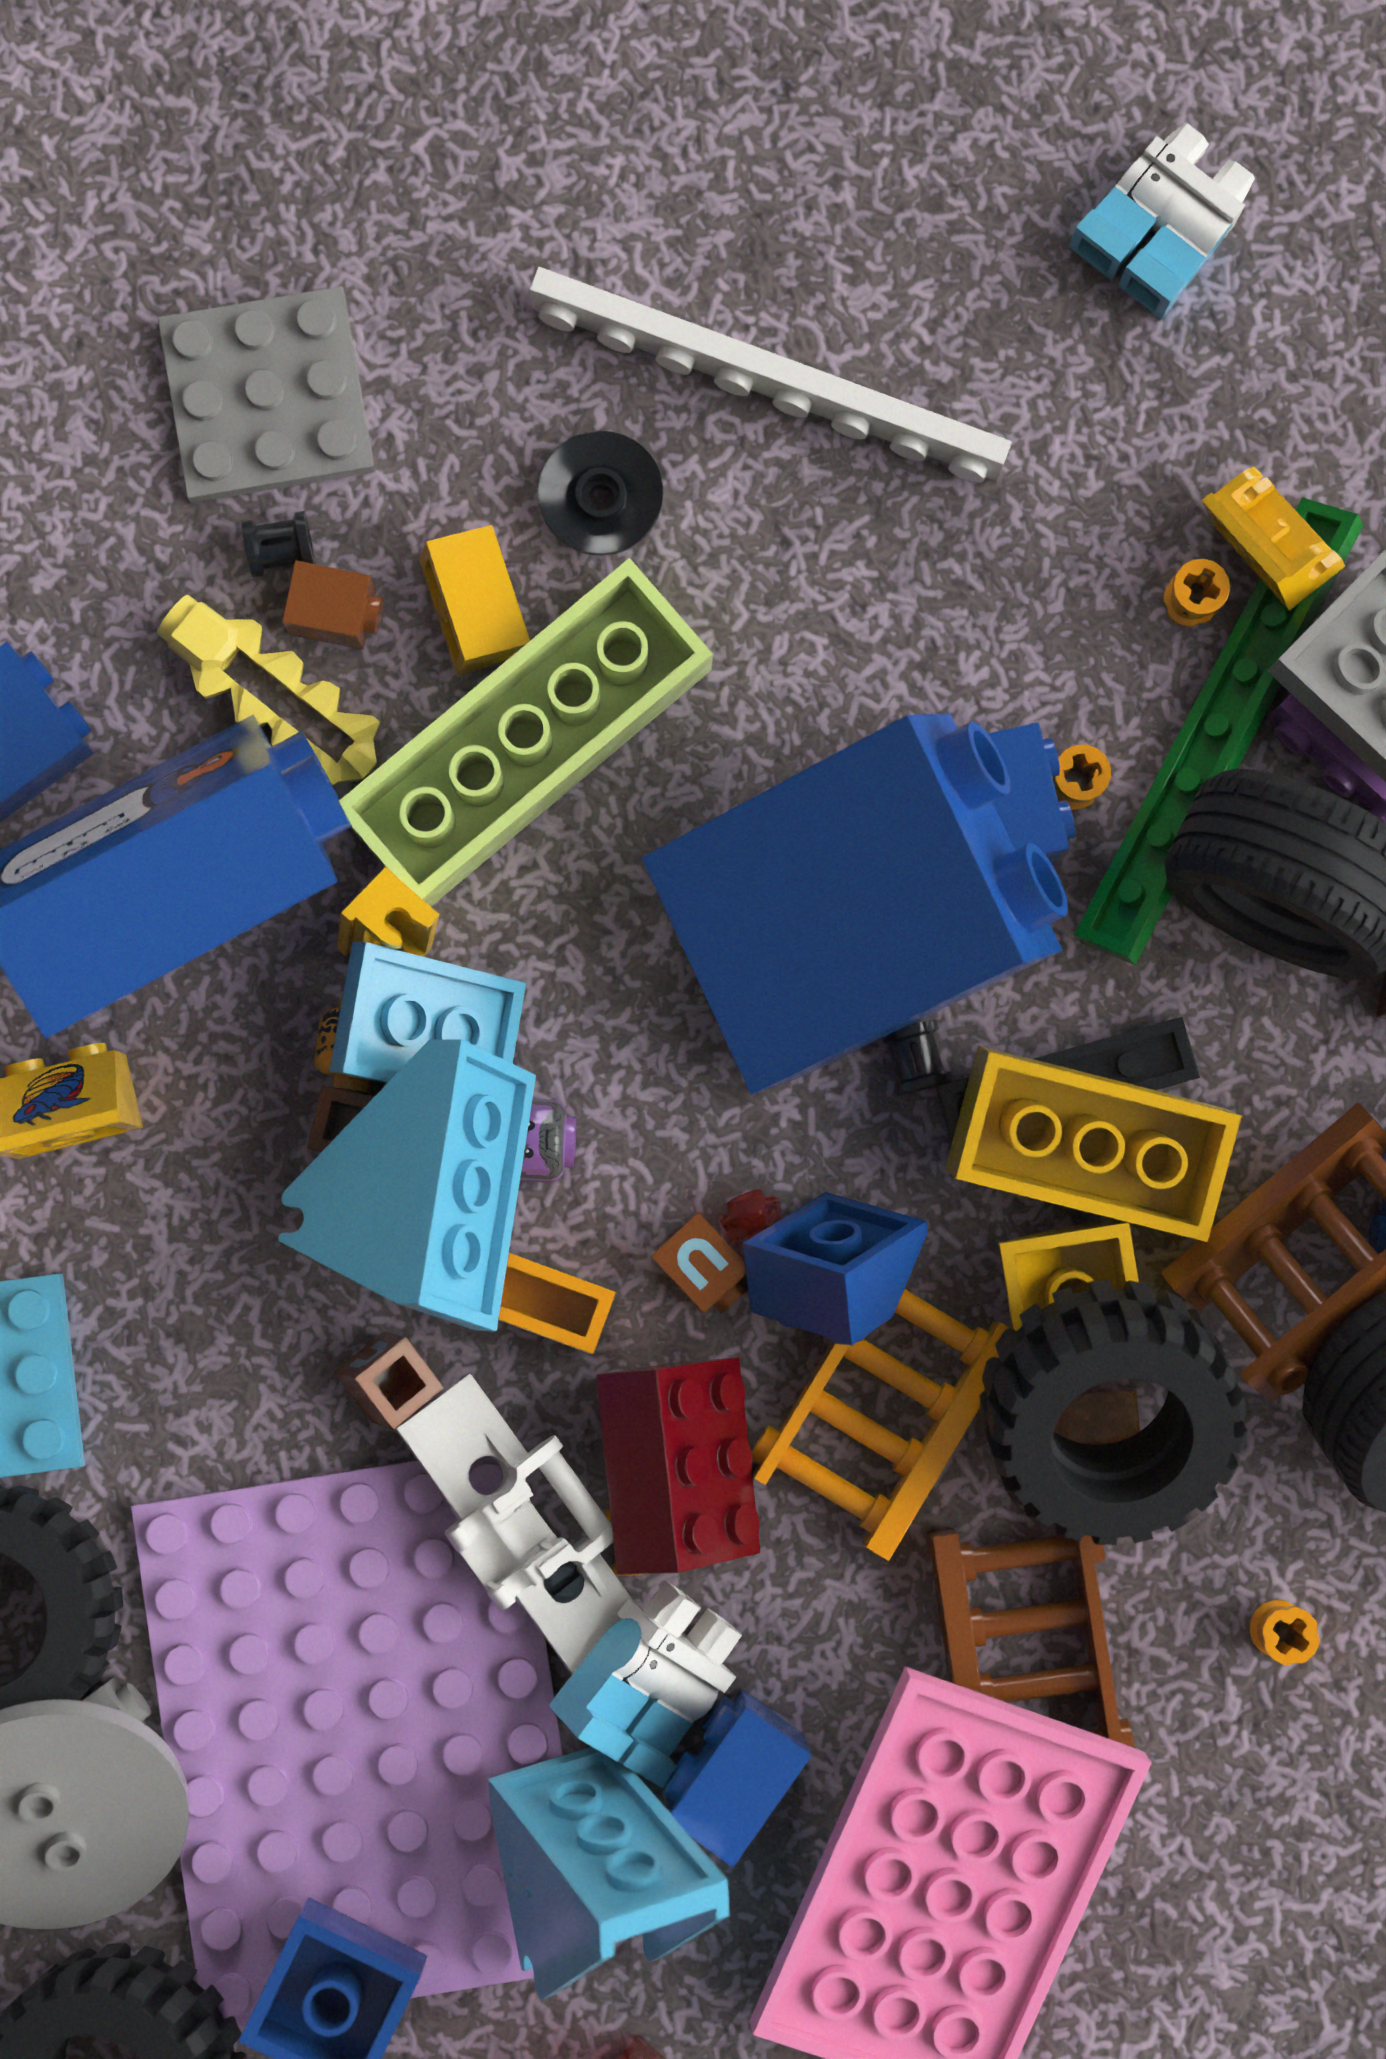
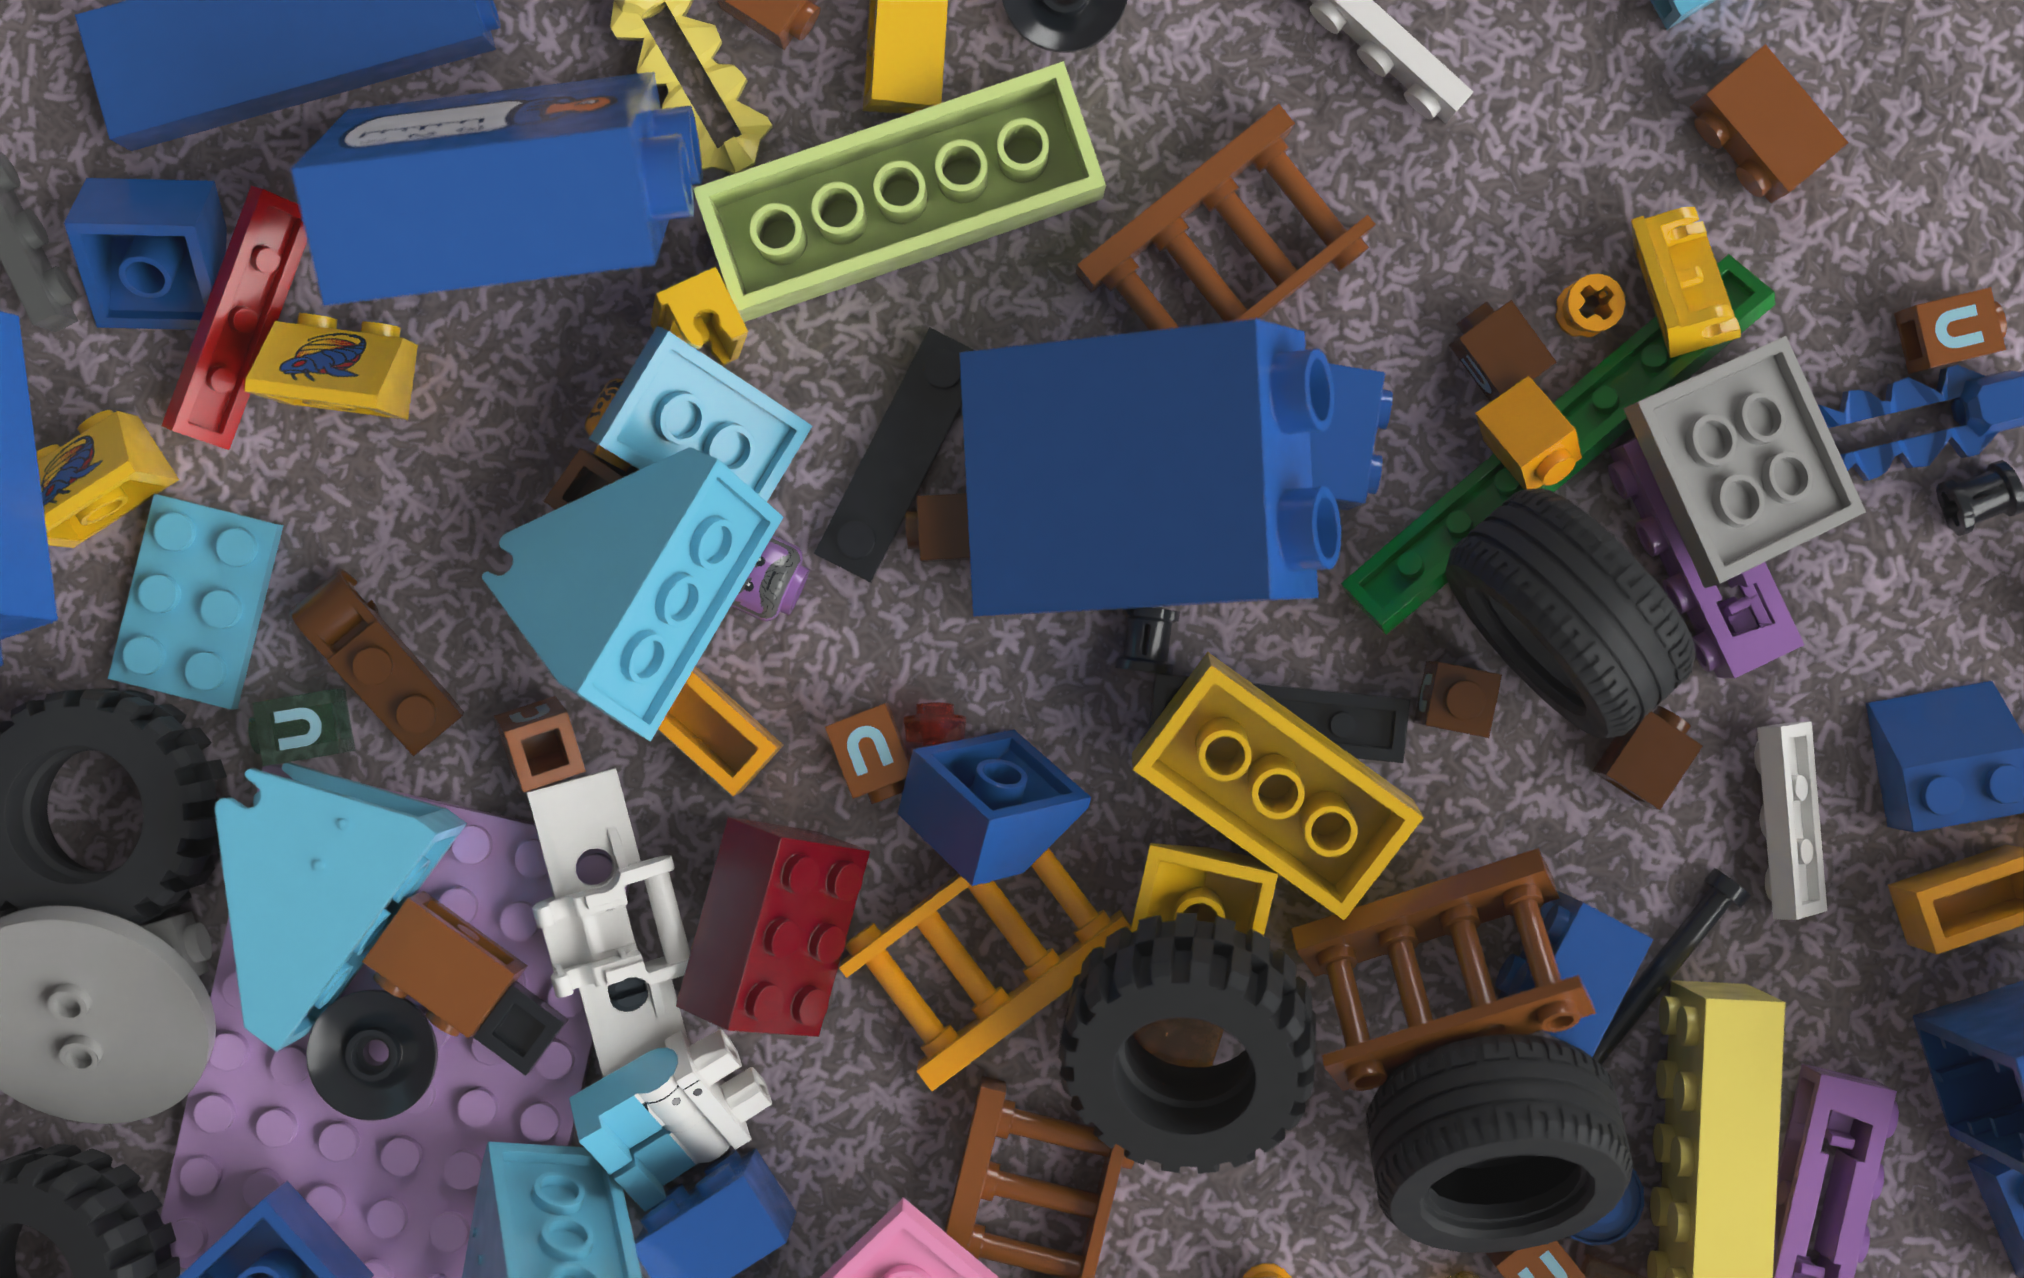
camera: 30 degrees right, 5 degrees up
light orange bush [1052,744,1111,810] -> none
none -> medium azure ladder [215,762,467,1052]
none -> clear green brick [248,688,356,766]
none -> reddish brown plate [289,569,464,757]
none -> black dish [306,990,438,1120]
none -> dark orange brick [362,891,528,1039]
none -> black plate [473,982,569,1076]
none -> black plate [814,327,975,583]
none -> reddish brown brick [906,493,970,562]
none -> dark orange fence [1075,104,1376,331]
none -> reddish brown brick [1413,661,1502,738]
none -> reddish brown brick [1449,300,1557,402]
none -> light orange brick [1475,376,1582,490]
none -> dark orange brick [1690,44,1849,203]

